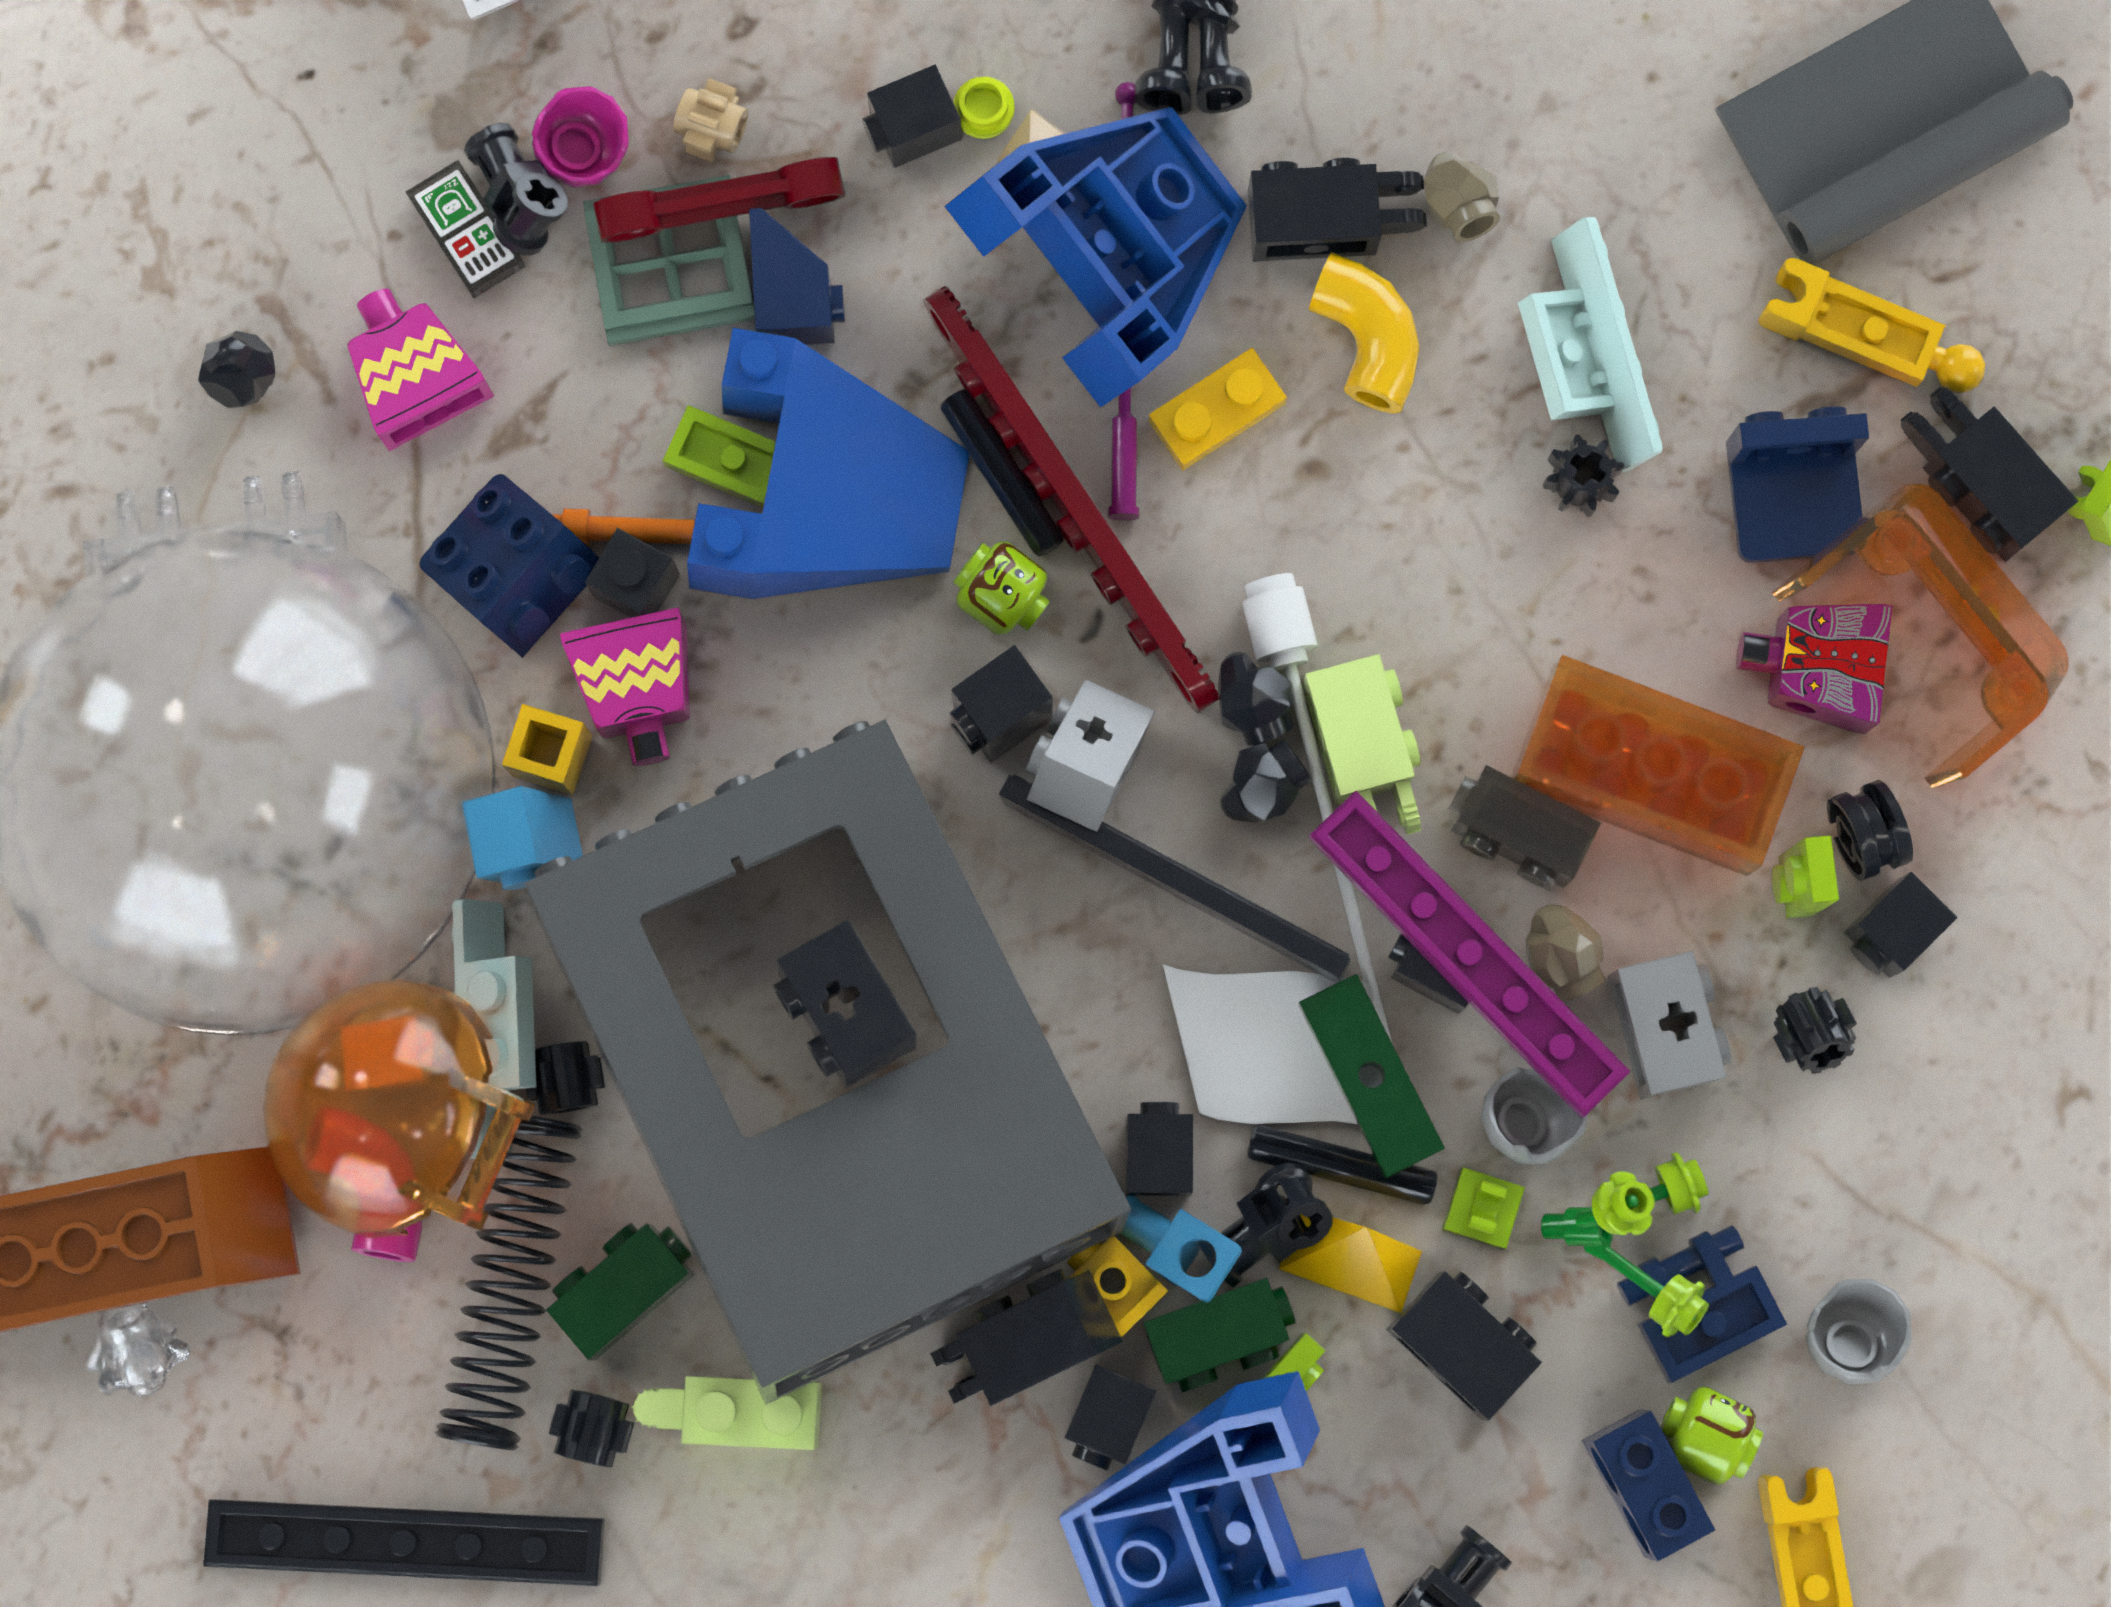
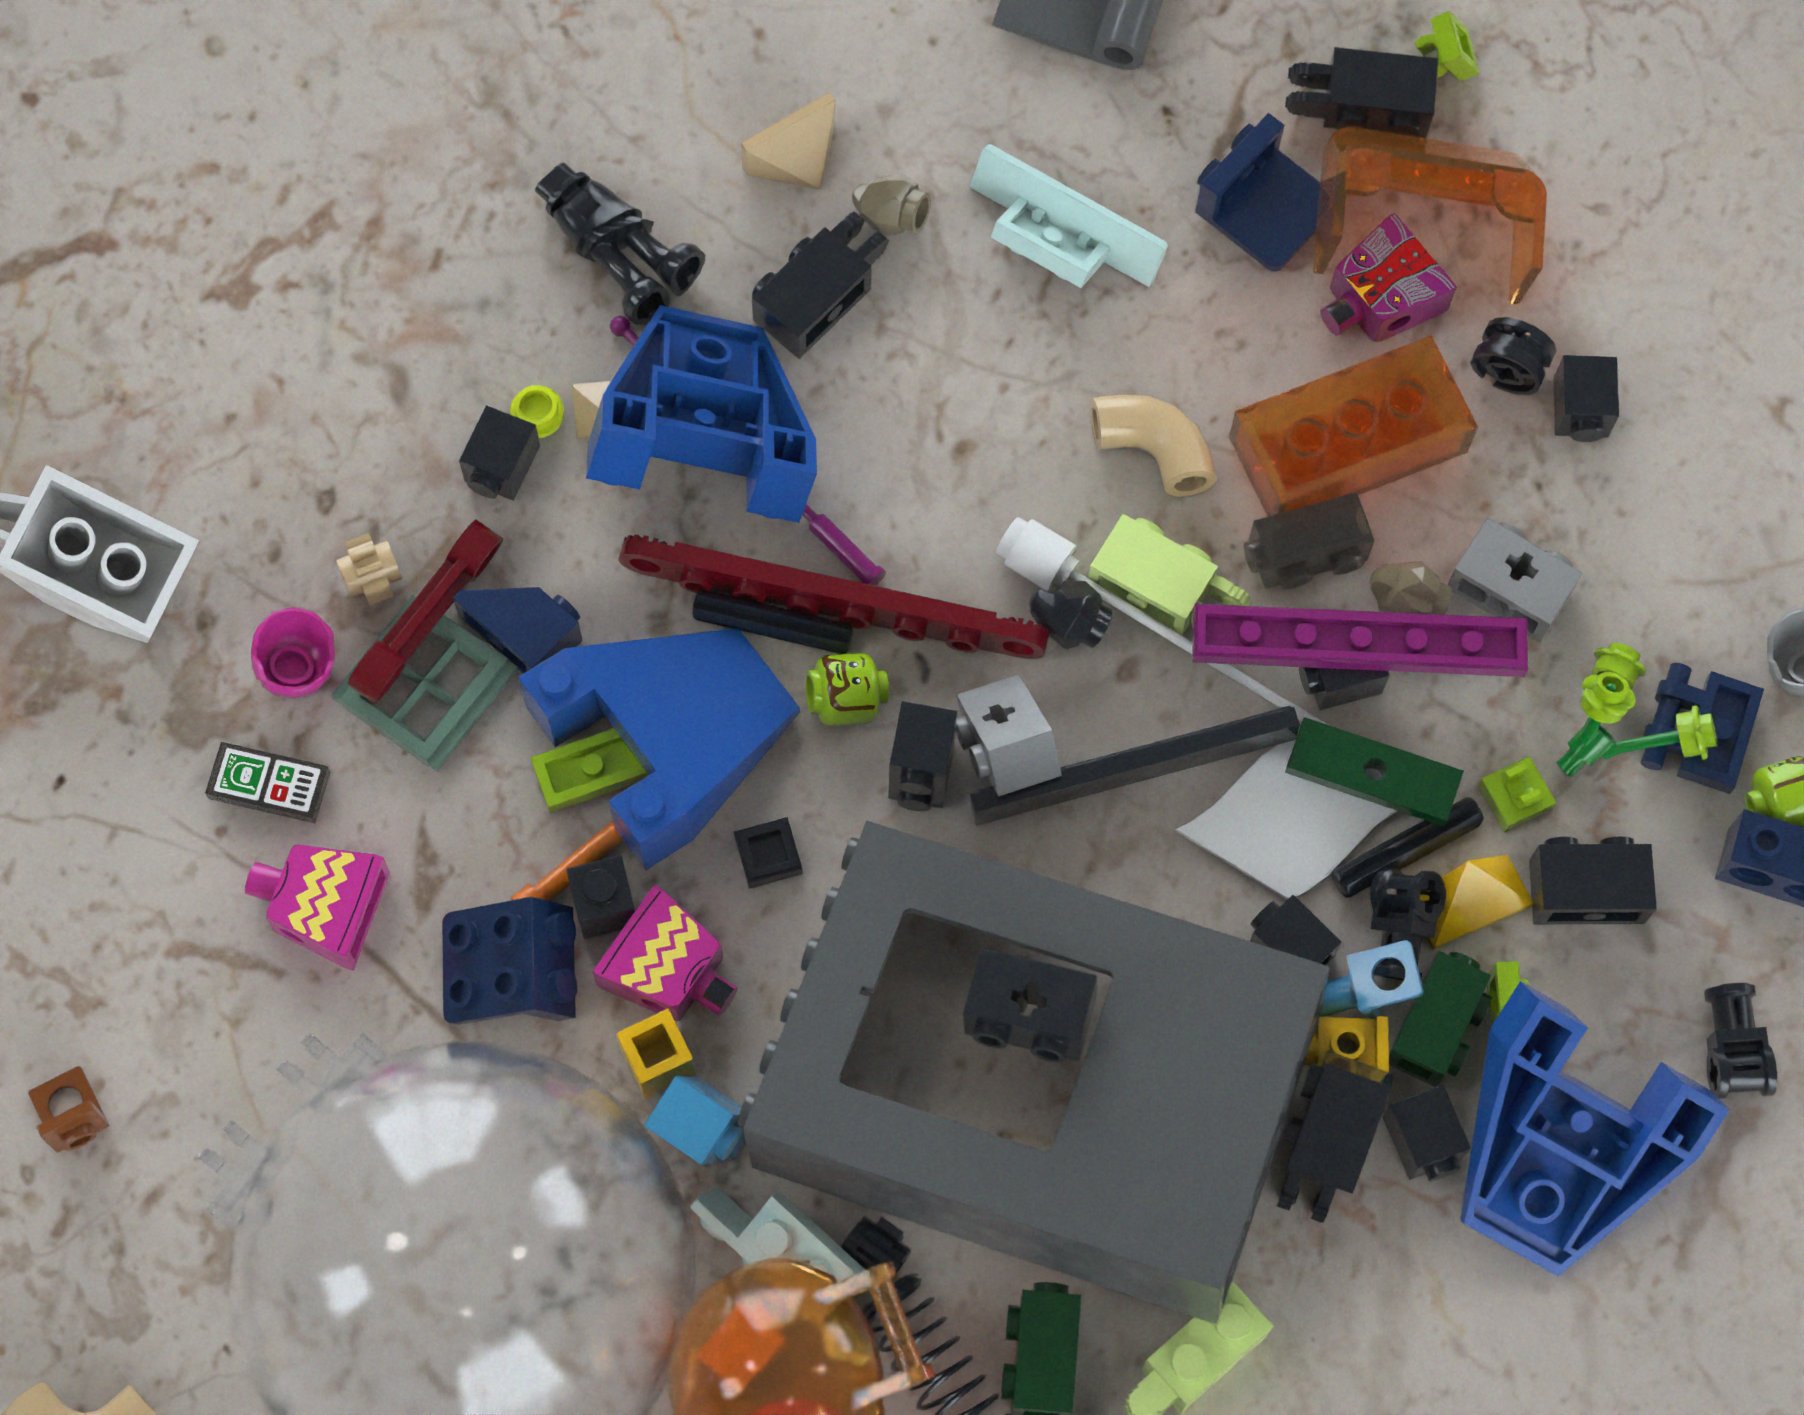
camera: 45 degrees left, 10 degrees down
black rock [198,331,276,409] -> none
black connector [464,123,568,256] -> none
yellow plate [1148,347,1287,471] -> none
black rock [1220,739,1313,823] -> none
yellow cylinder [1308,252,1420,414] -> none
light grey hair [1481,1067,1588,1165] -> none
black gear [1543,434,1624,517] -> none
yellow plate [1758,258,1985,393] -> none
lime plate [1772,835,1839,919] -> none
black gear [1773,987,1857,1074] -> none
none -> dark orange bracket [28,1066,110,1153]
none -> black tile [734,817,803,889]
none -> tan slope [741,92,836,189]
none -> tan cylinder [1090,394,1217,497]

